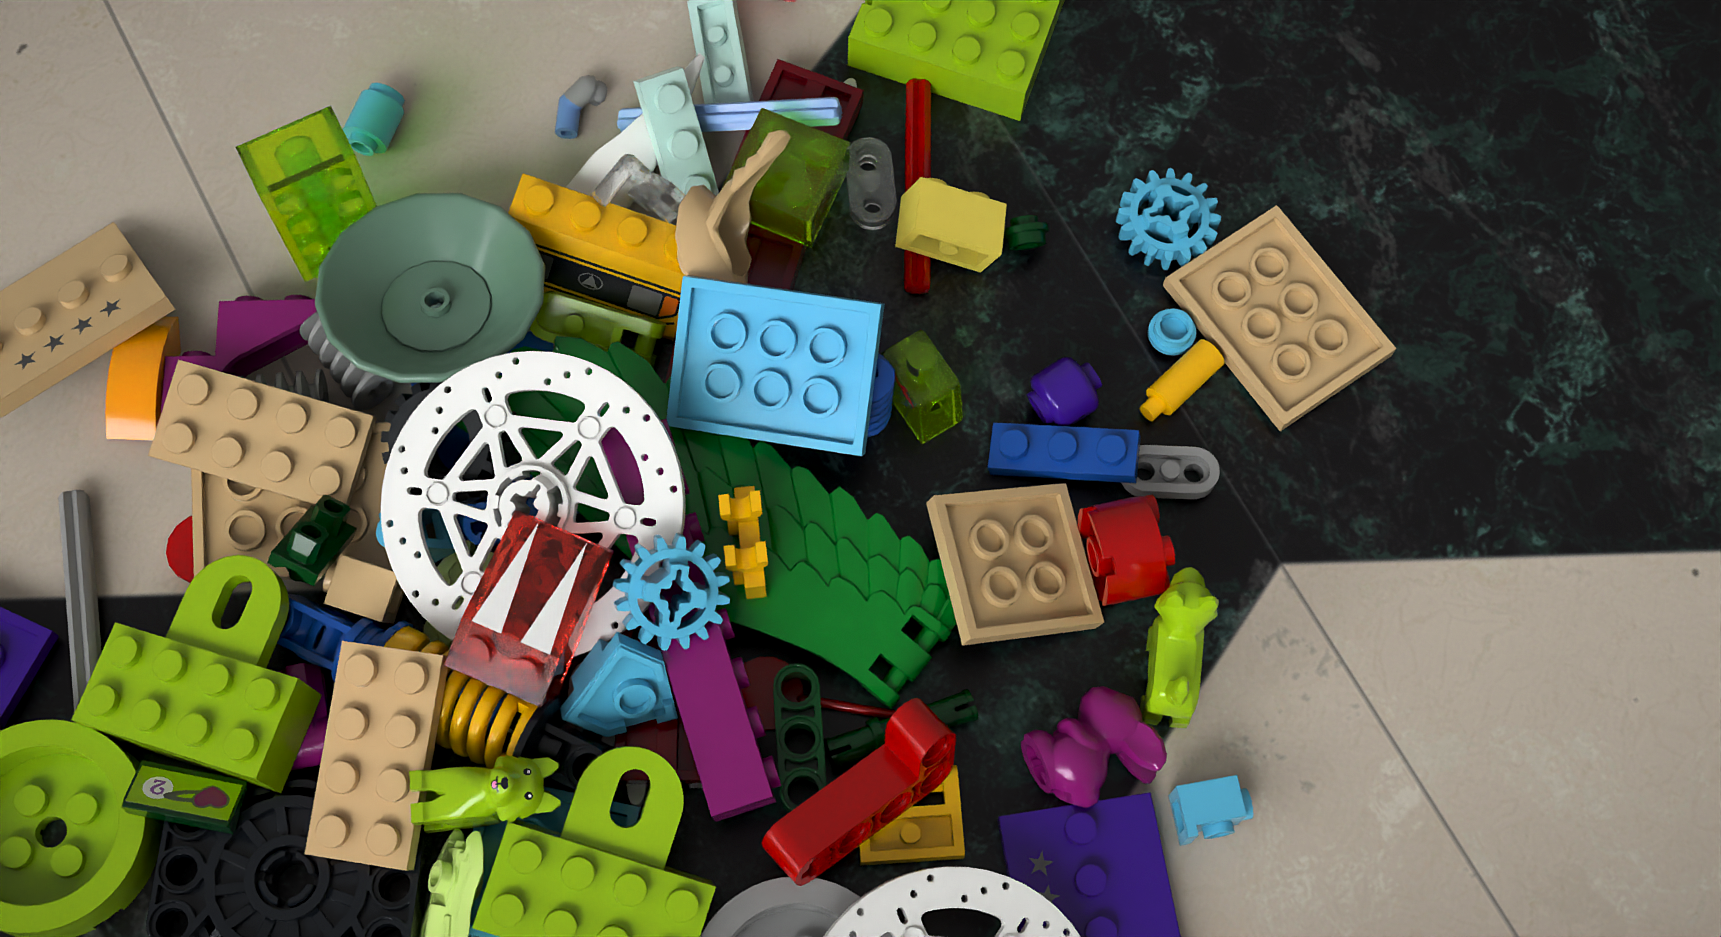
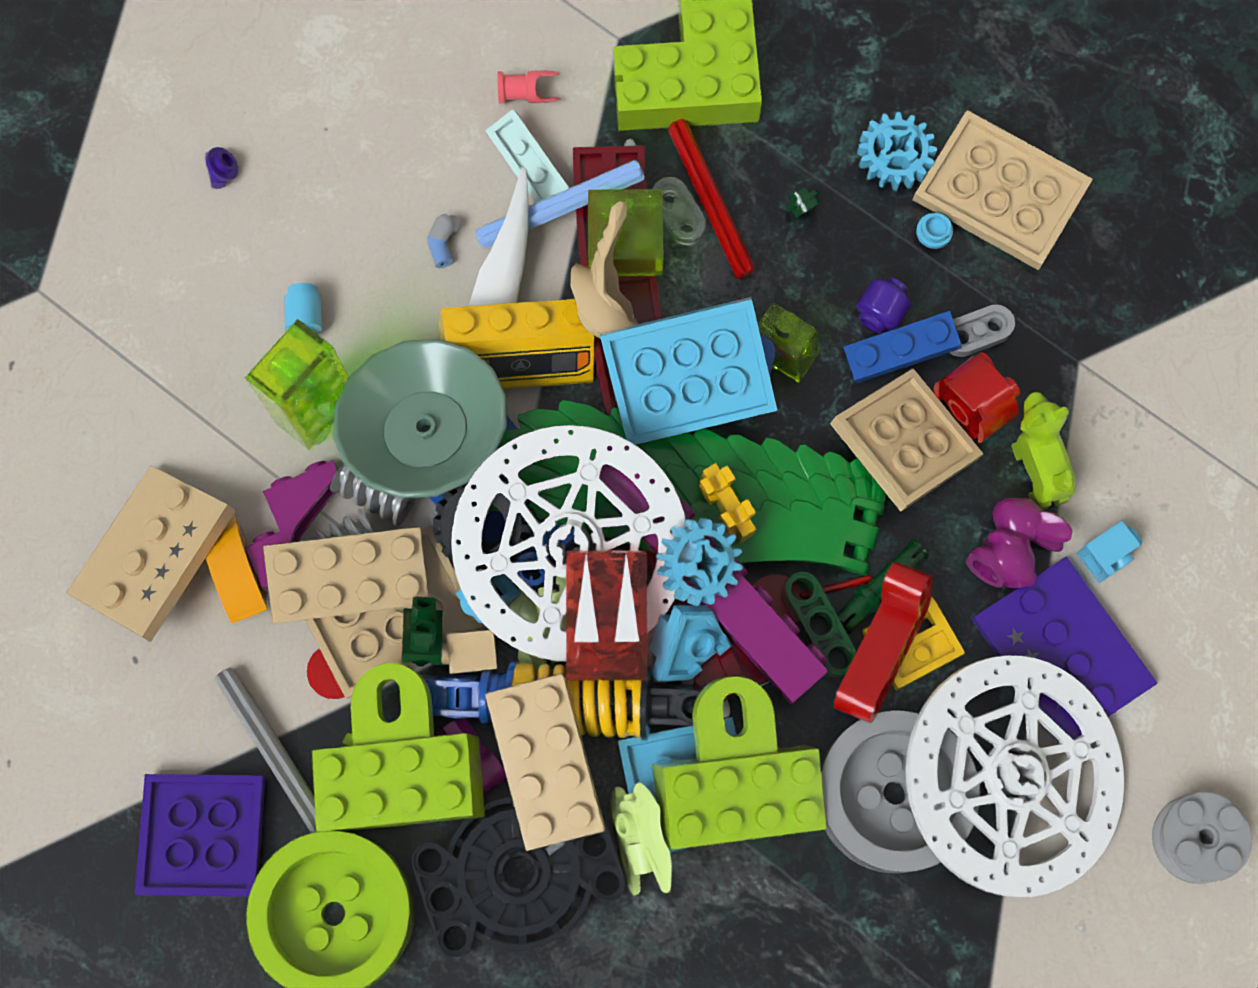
camera: 20 degrees left, 5 degrees up
slope [122,760,248,834] -> none
lime animal [409,755,561,834] -> none
lime plate [530,291,666,369] -> none
clear plate [590,154,686,224] -> none
light aqua plate [633,66,719,218] -> none
light yellow brick [895,177,1007,273] -> none
yellow cylinder [1139,339,1224,421] -> none

